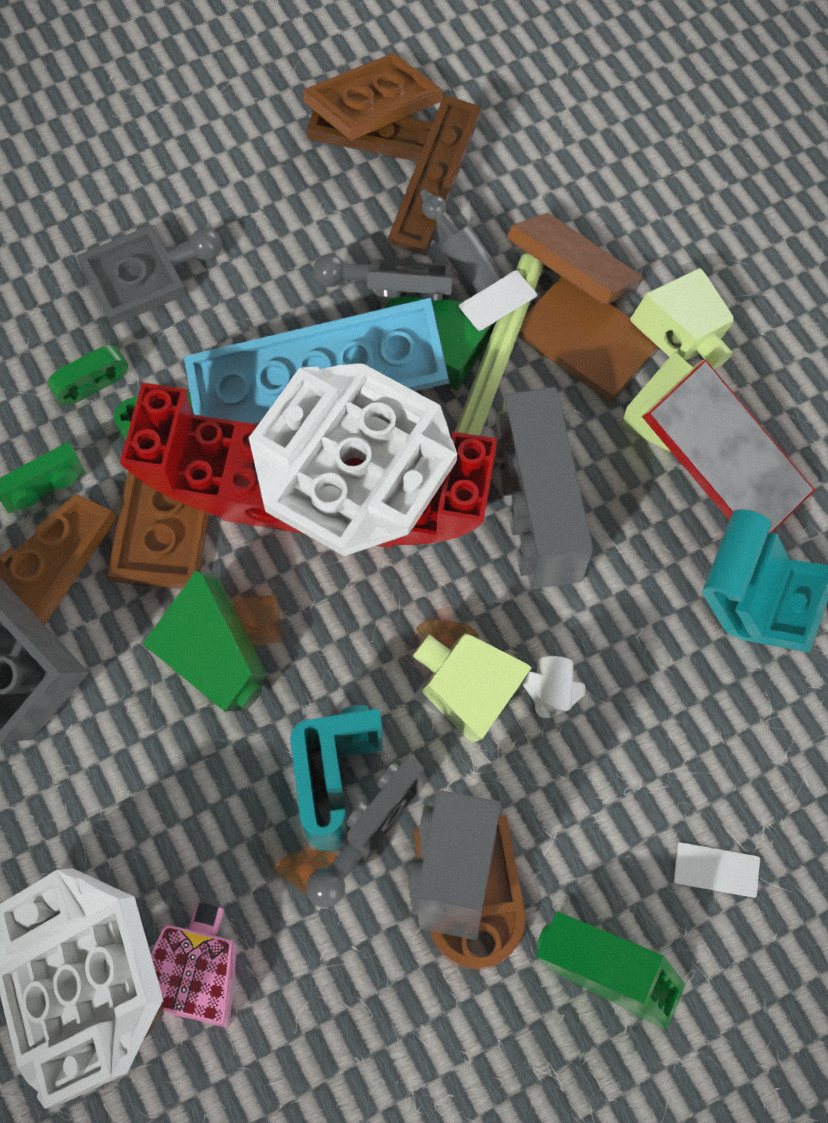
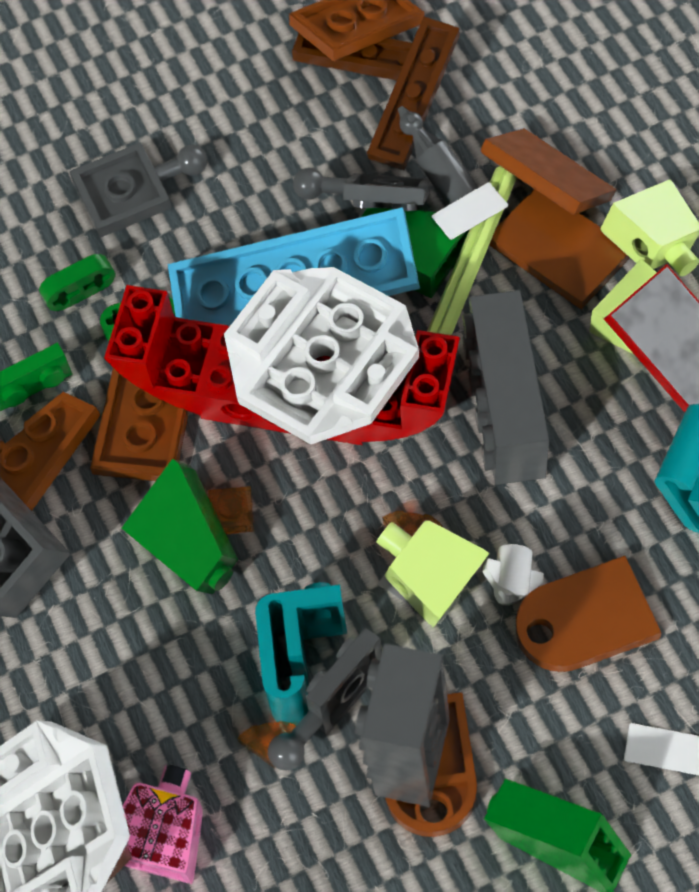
camera: 10 degrees right, 5 degrees down
none -> dark orange tile [515,556,662,672]

